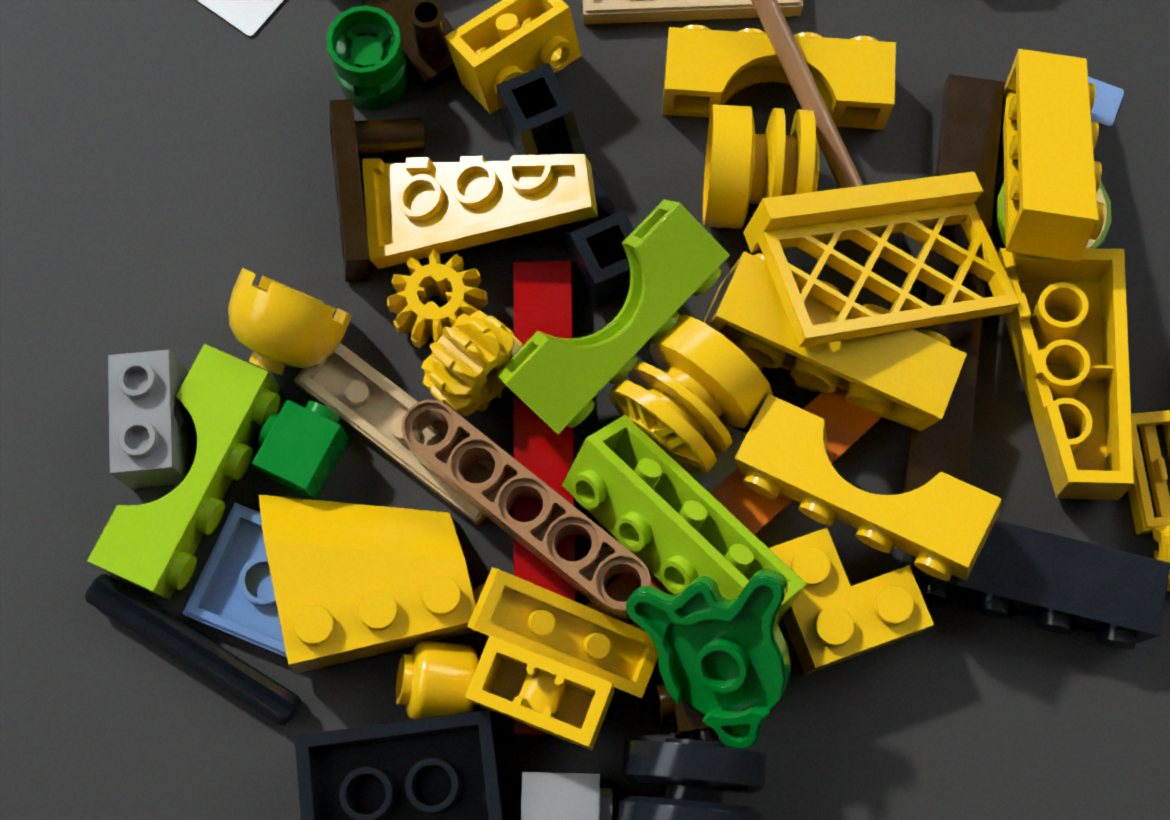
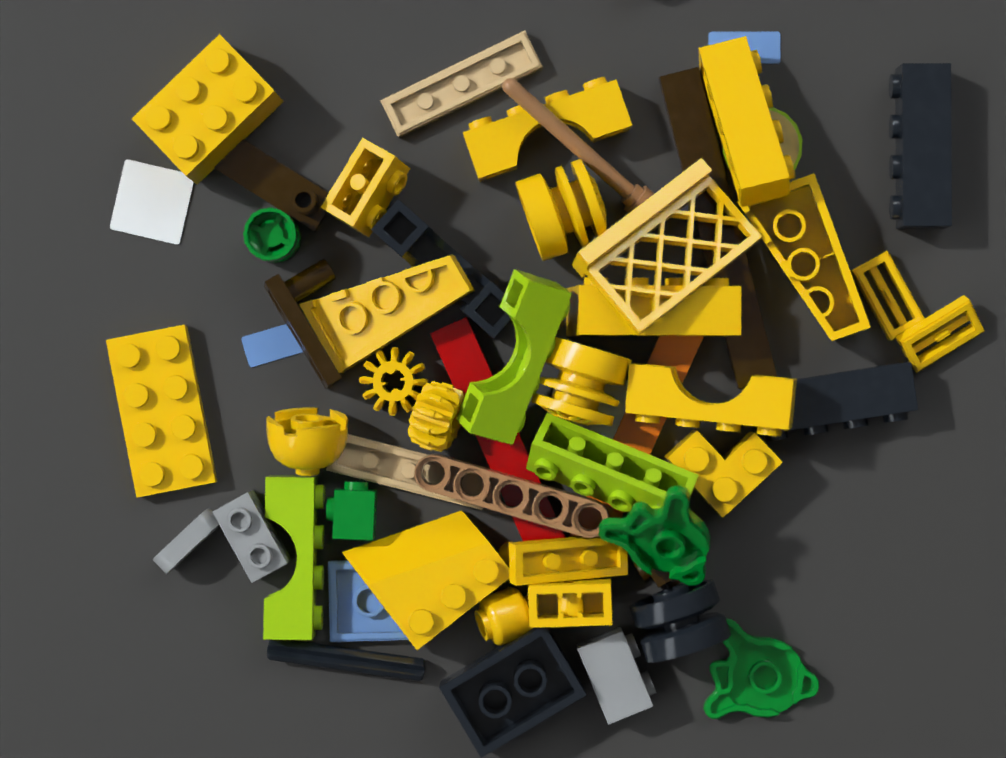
camera: 20 degrees left, 15 degrees up
none -> yellow plate [106,324,217,498]
none -> light grey beam [153,508,220,575]
none -> medium blue sticker [241,318,314,367]

